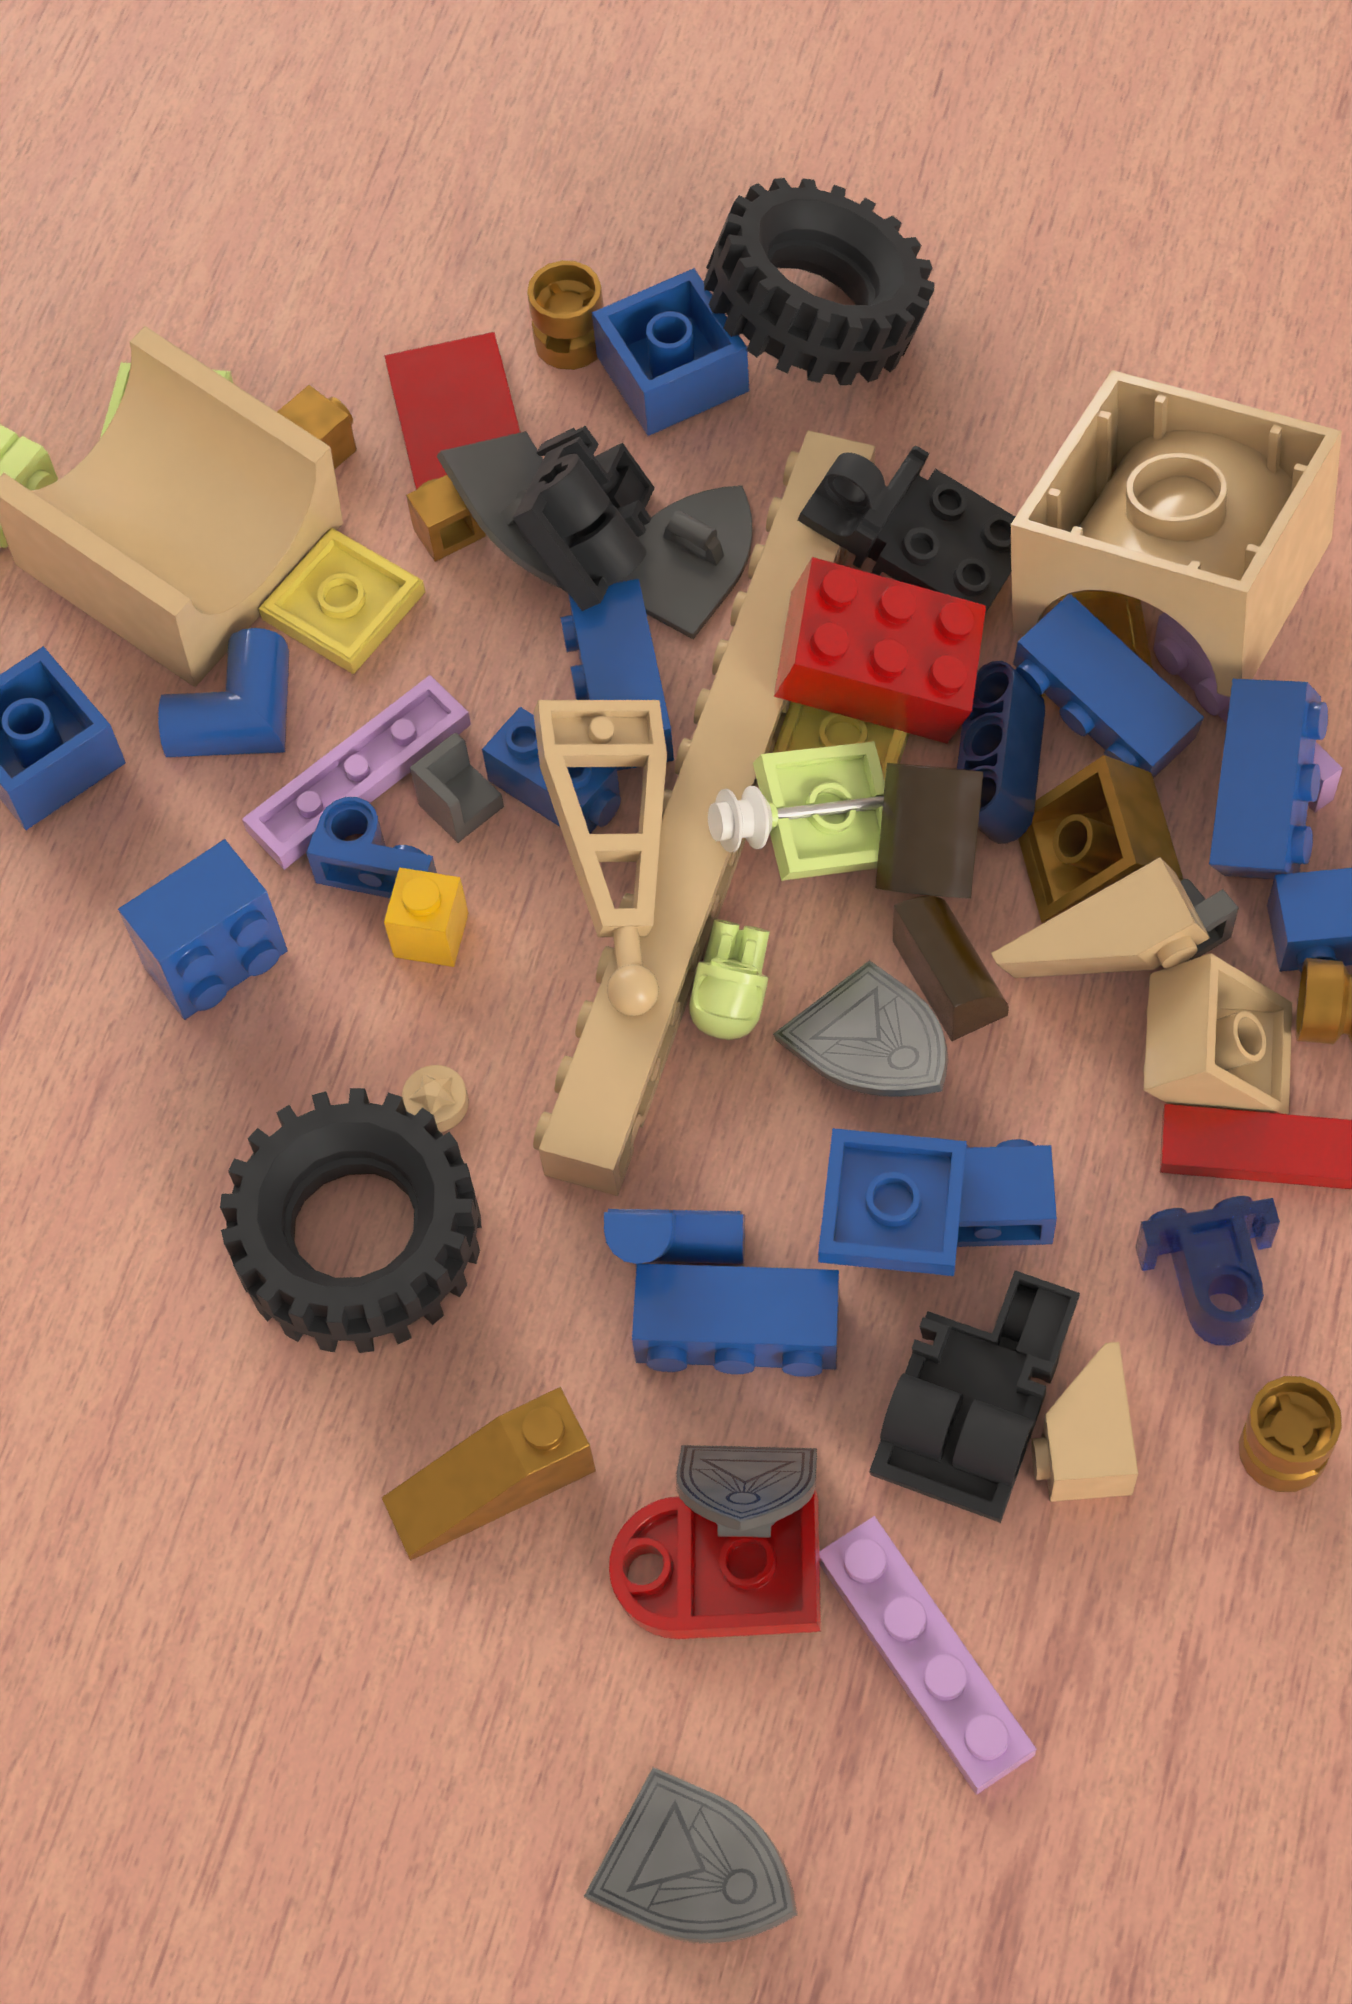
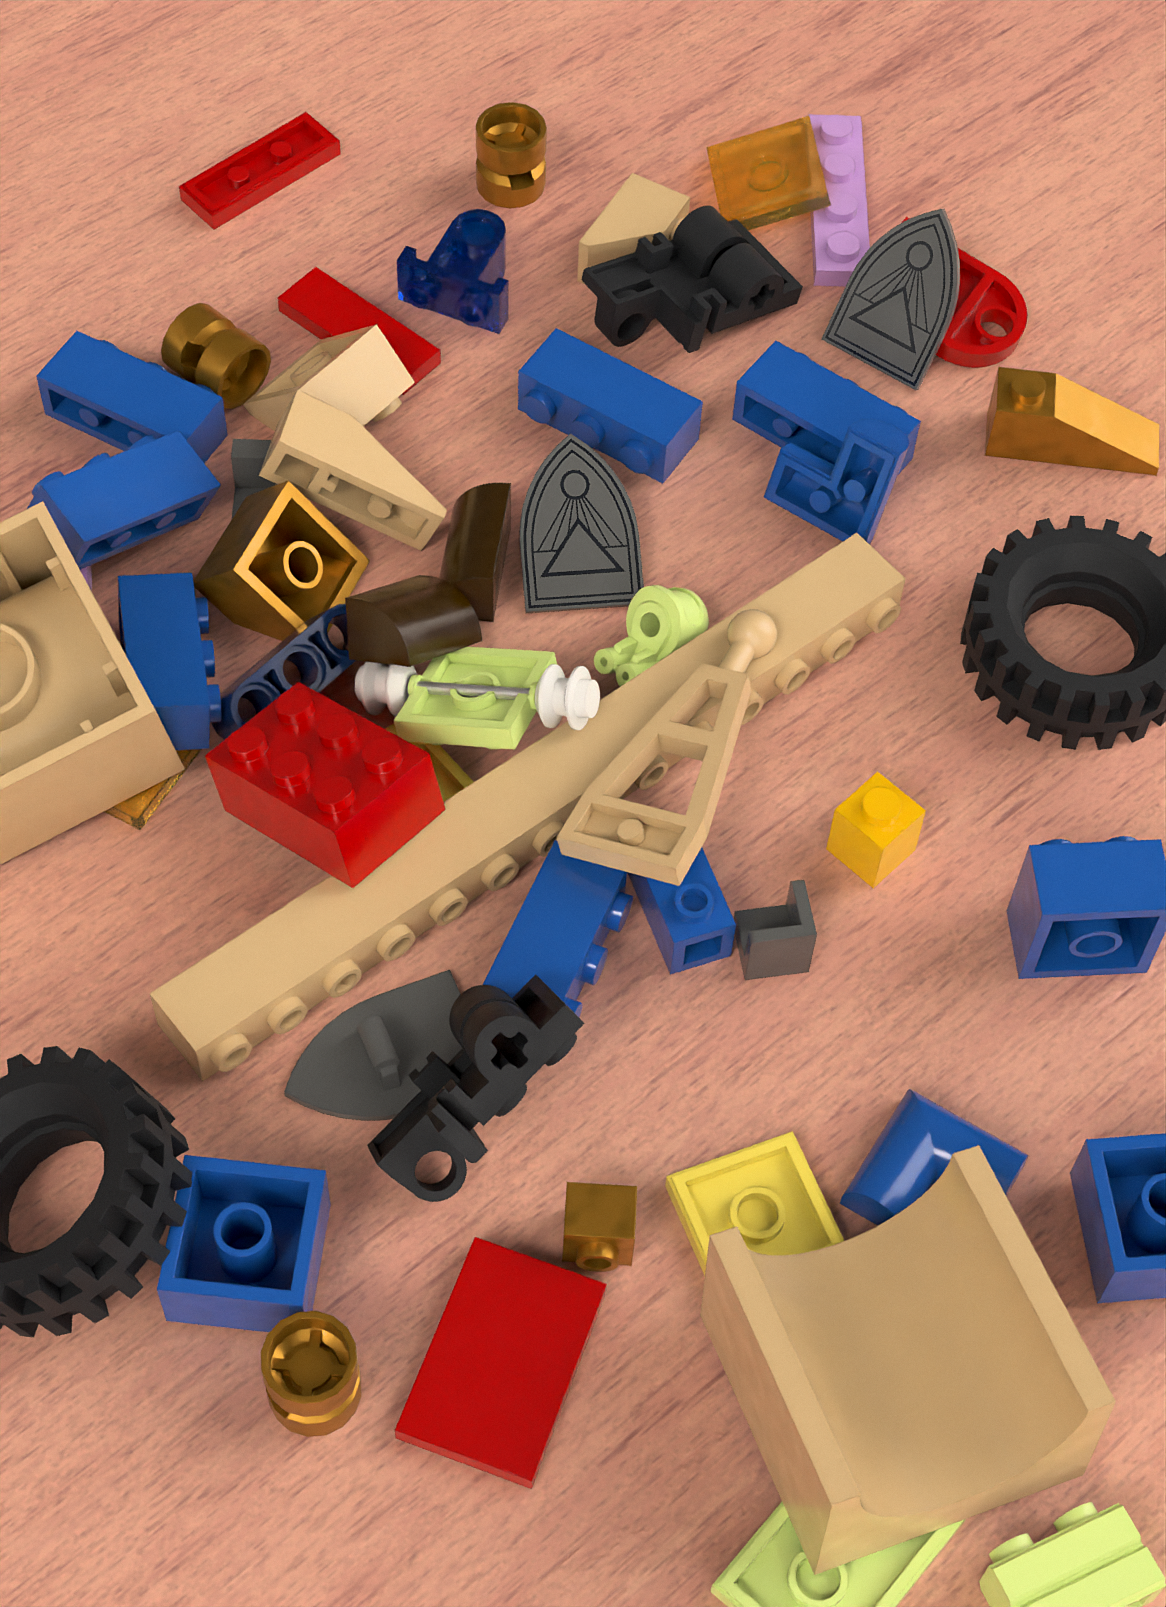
camera: 155 degrees left, 5 degrees down
lavender plate [242,675,471,870] -> none
pearl gold plate [277,385,357,470] -> none
blue plate [306,797,437,898] -> none
tan tile [402,1065,469,1132] -> none
dark grey shield [437,431,560,588] -> none
dark grey shield [584,1767,797,1943] -> none
black plate [798,446,1015,614] -> none
blue plate [818,1128,967,1276] -> none
none -> clear yellow tile [706,116,831,231]

